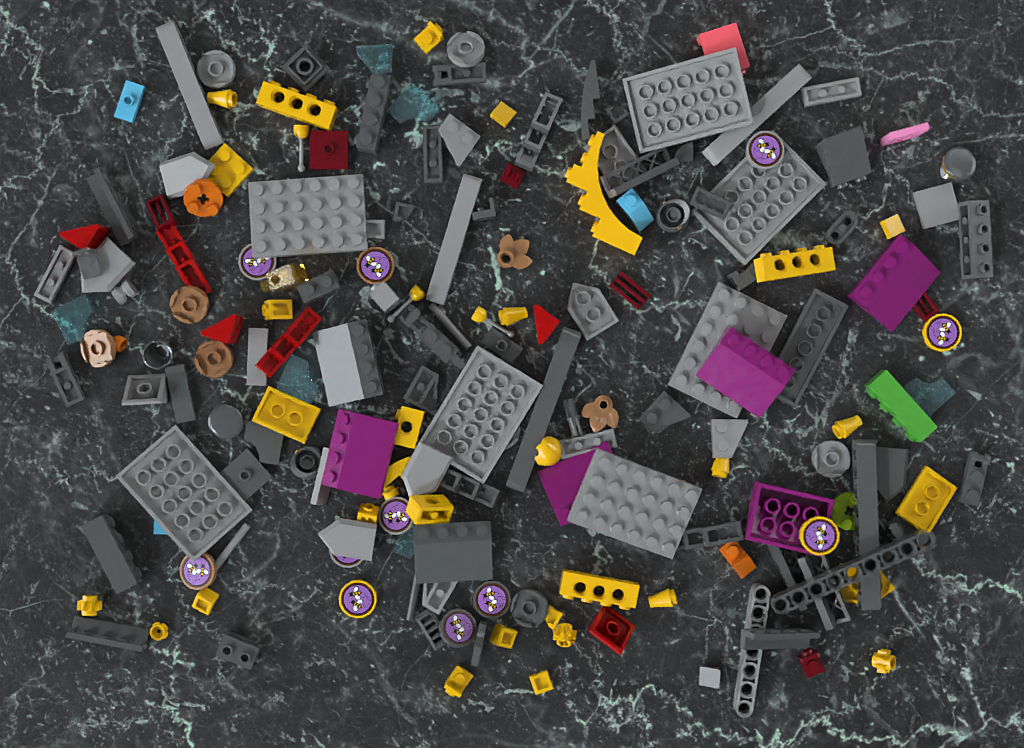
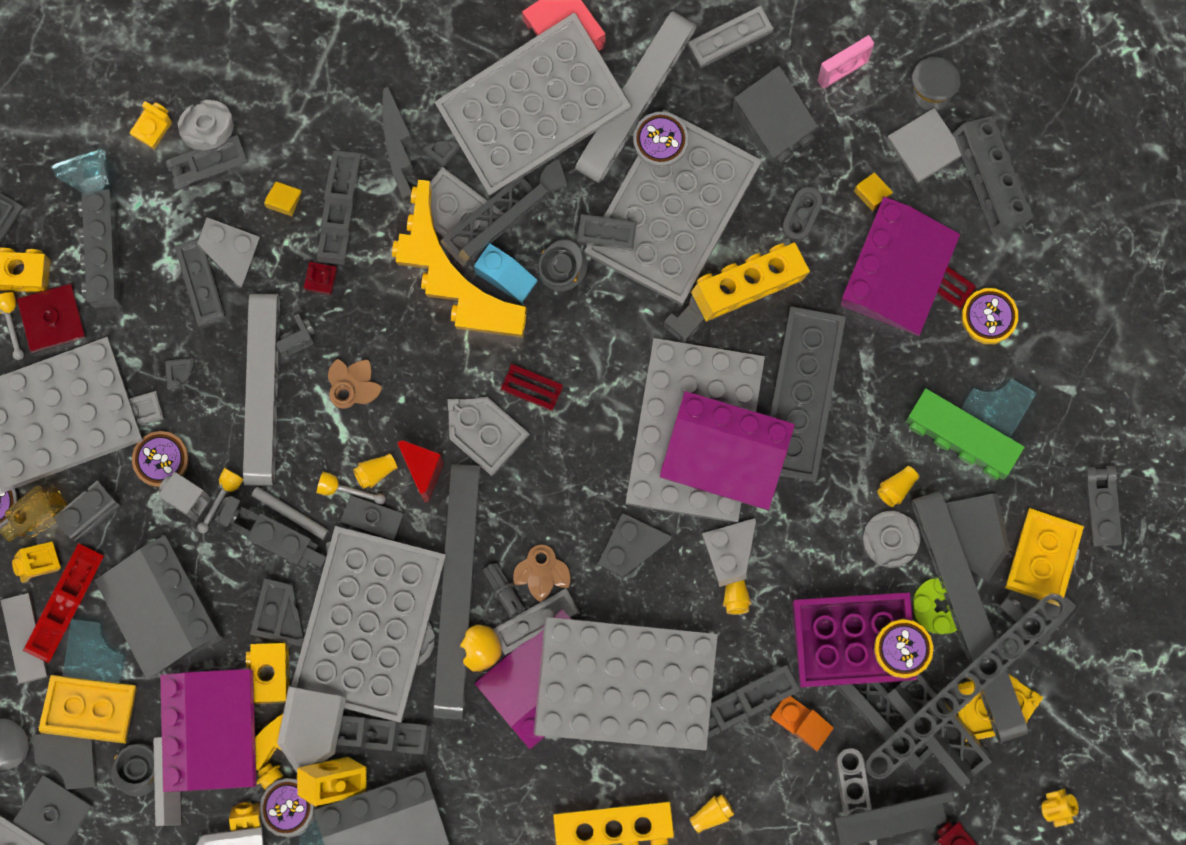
camera: 15 degrees left, 10 degrees down
clear light blue tile [386,82,441,124] -> none

